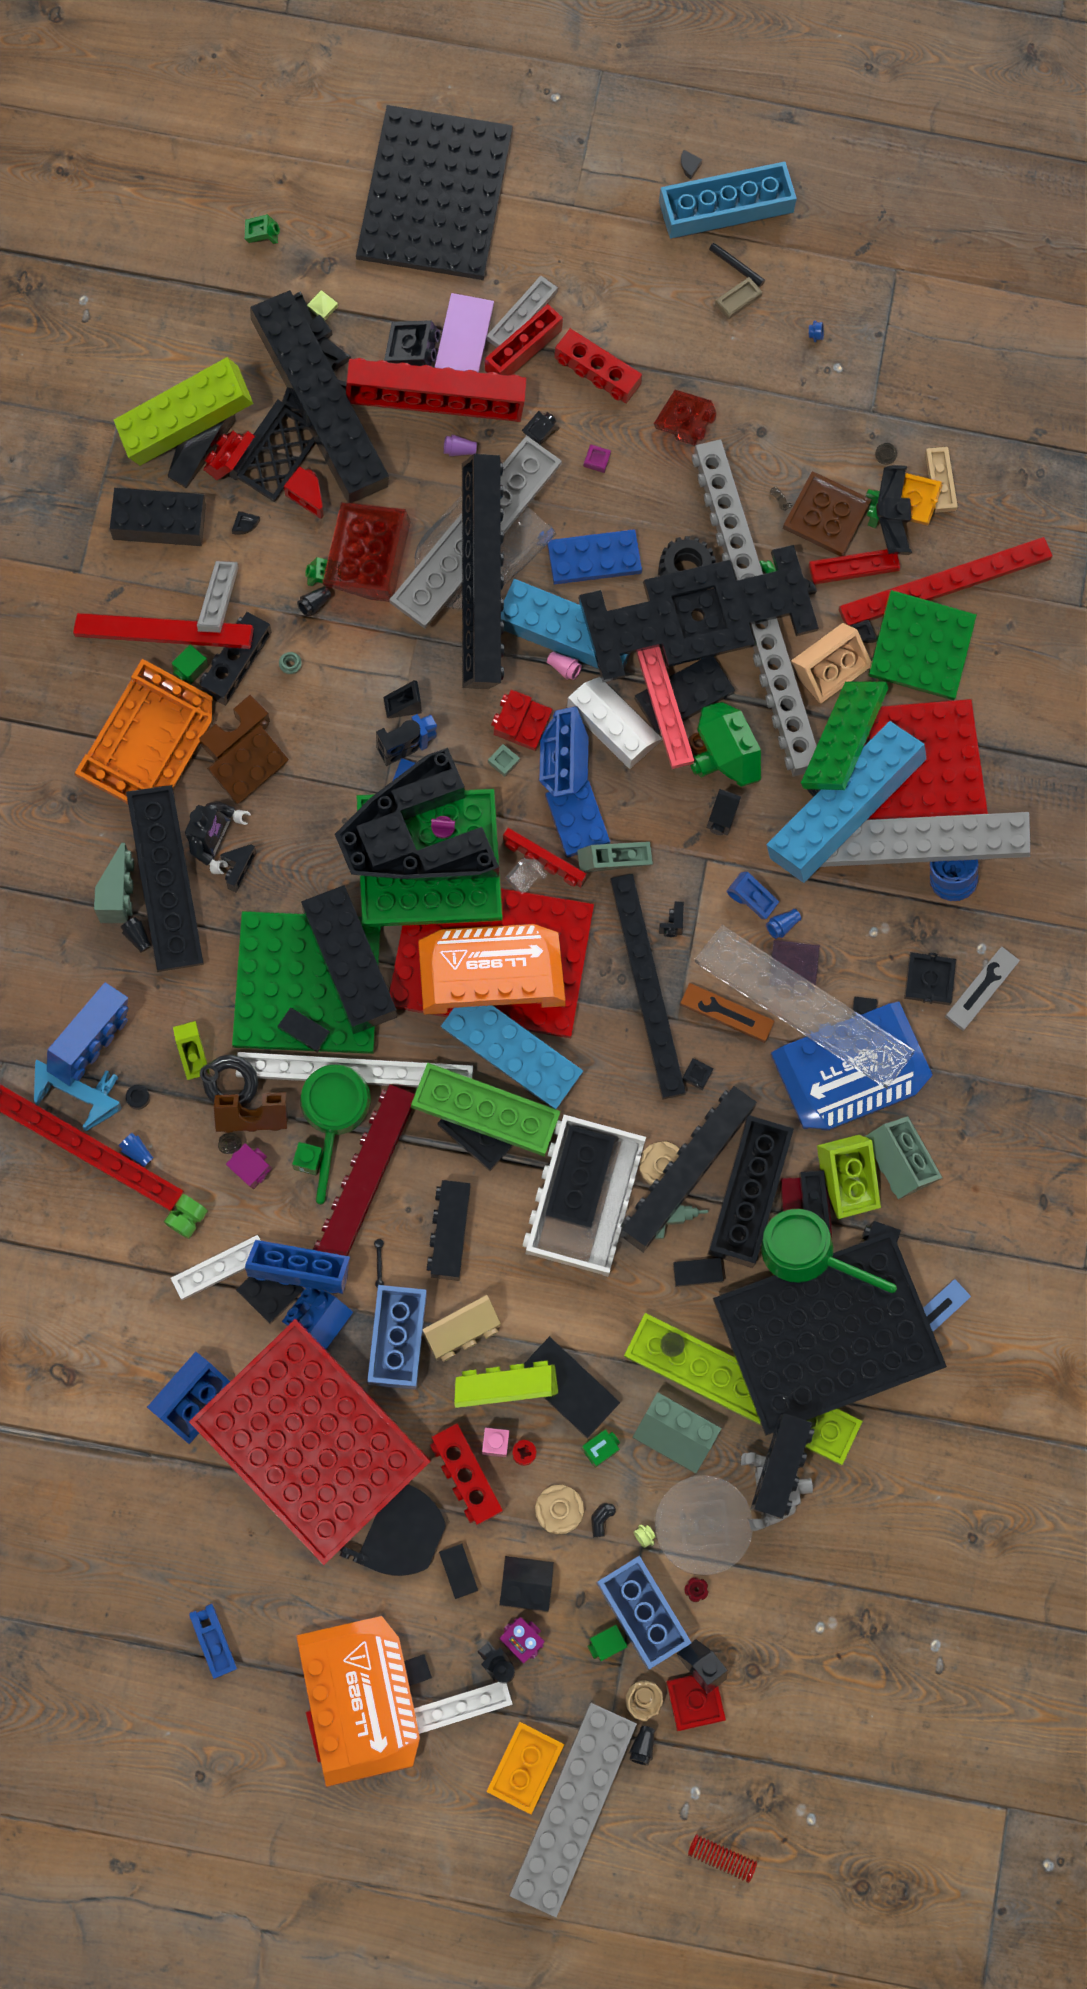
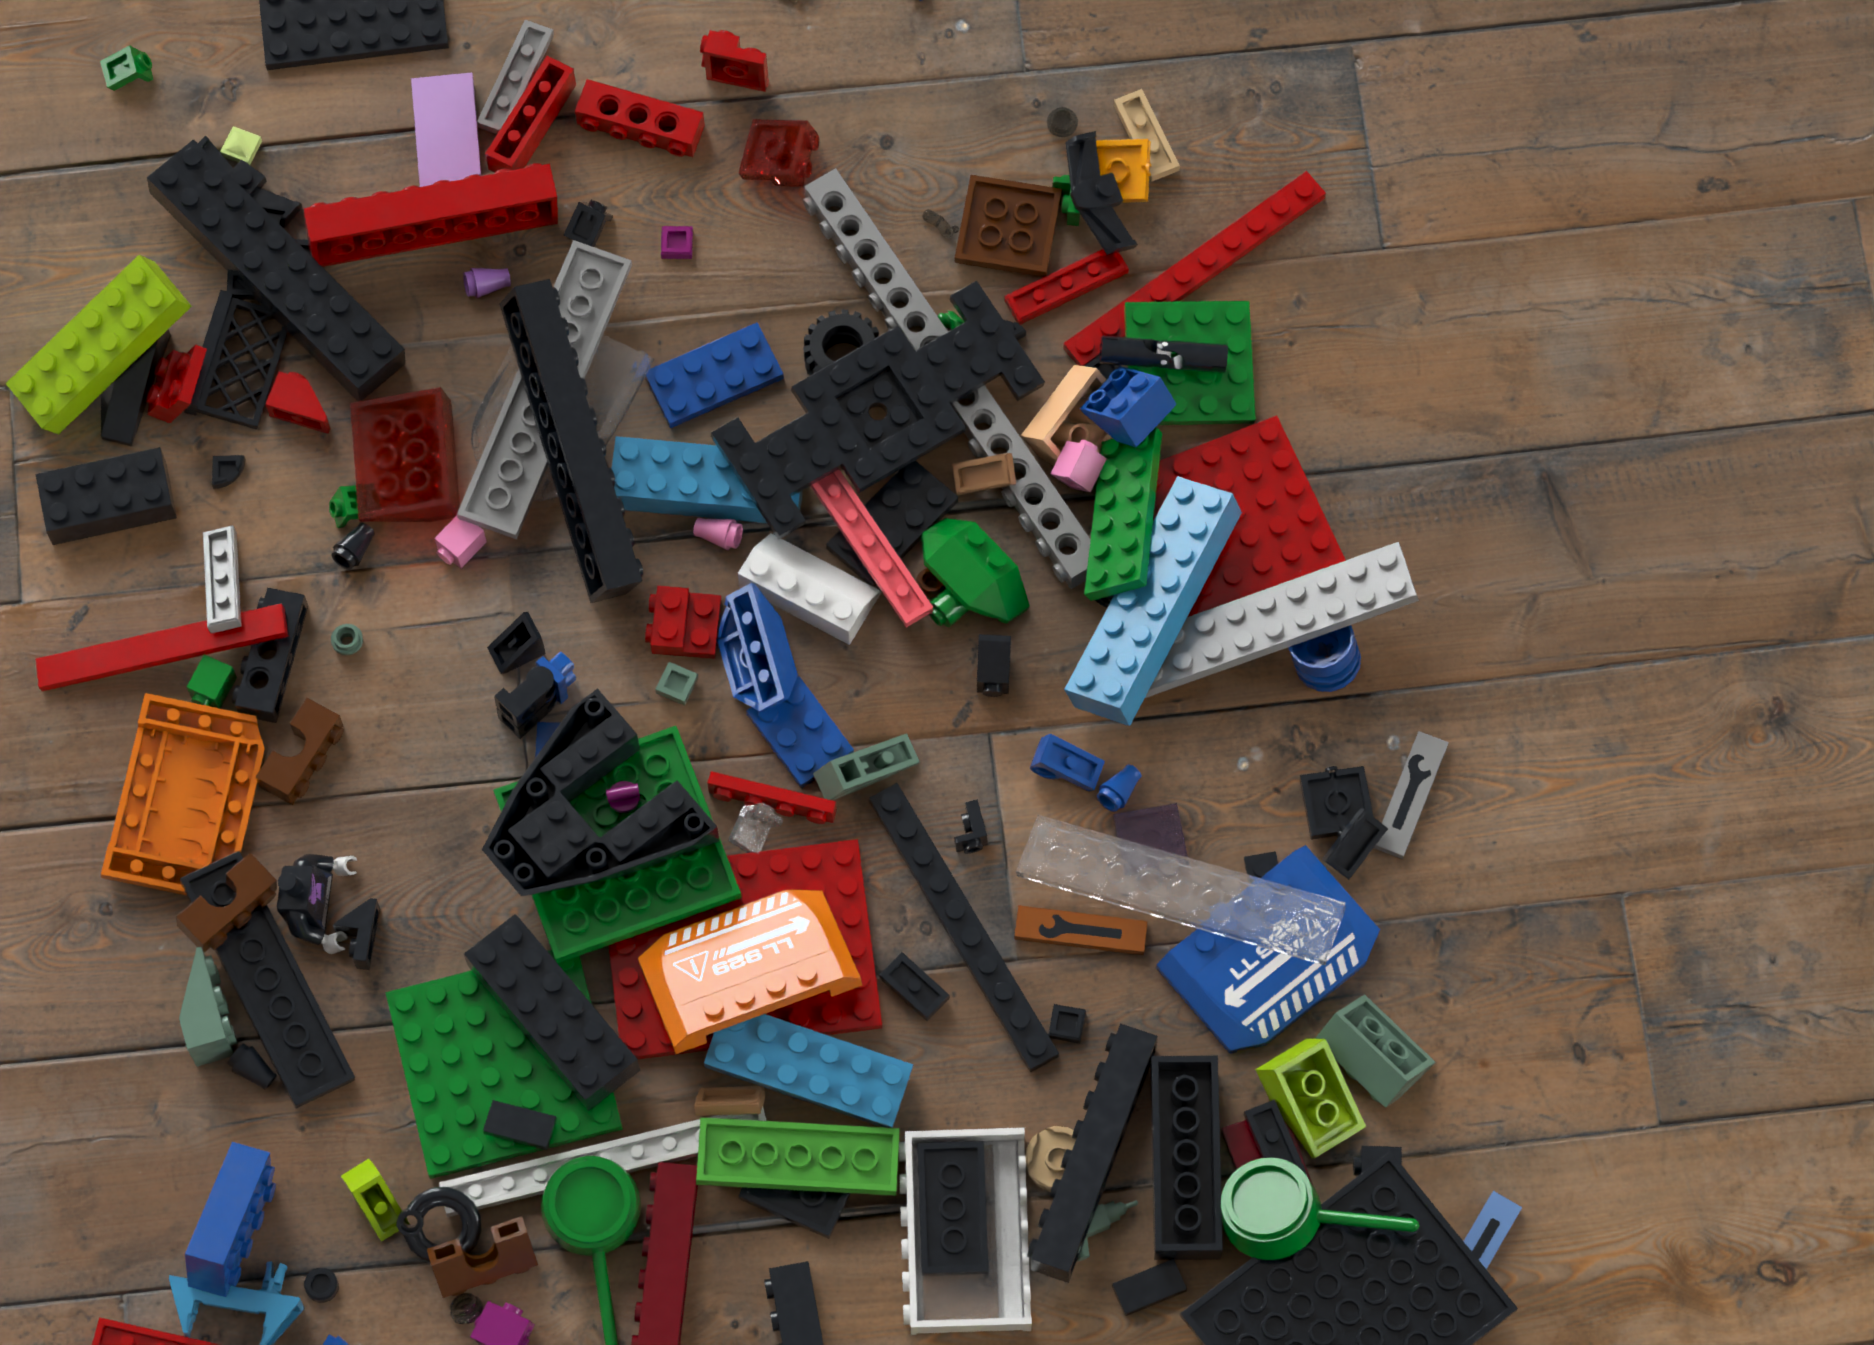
camera: 10 degrees left, 5 degrees down
reddish brown plate [207,725,289,804] -> none
green brick [292,1142,323,1176] -> none
black plate [384,320,440,366] -> none
none -> reddish brown arch [176,853,277,953]
none -> bright pink brick [435,515,487,569]
none -> medium nougat tile [694,1086,766,1116]
none -> red plate [700,30,769,92]
none -> black plate [880,952,950,1021]
none -> medium nougat tile [952,453,1016,495]
none -> bright pink brick [1051,440,1107,492]
none -> blue slope [1080,366,1177,447]
none -> black piece [1099,336,1228,373]
none -> black tile [1322,808,1388,880]

